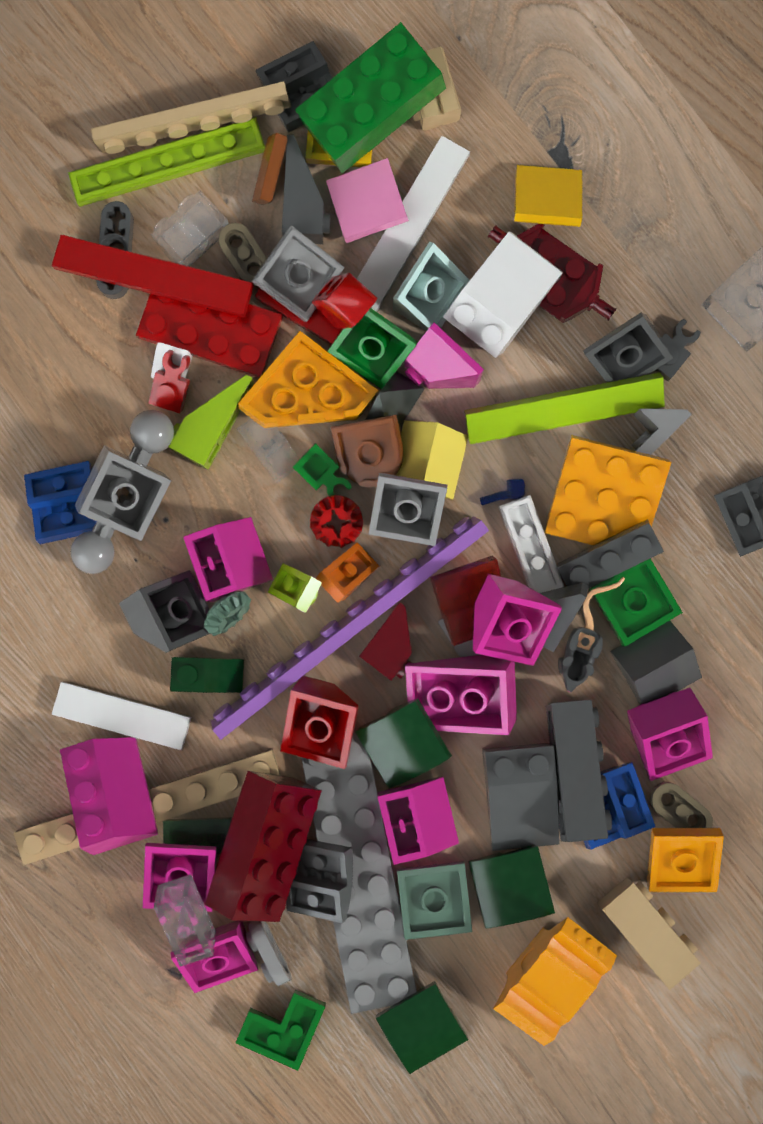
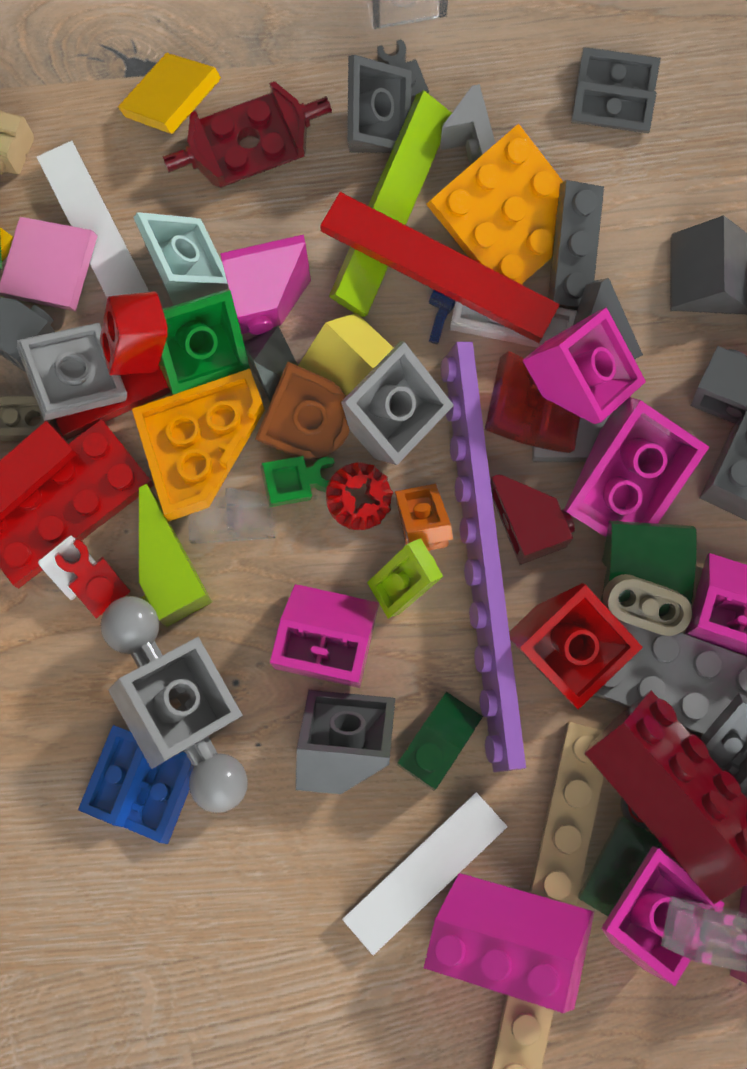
camera: 55 degrees left, 10 degrees down
sand green gear [204,591,251,636] -> none
white slope [443,231,563,358] -> none
dark grey animal [558,577,625,692] -> none
green plate [589,558,683,647] -> none
none -> red tile [320,192,560,344]
none -> dark tan plate [603,574,692,636]

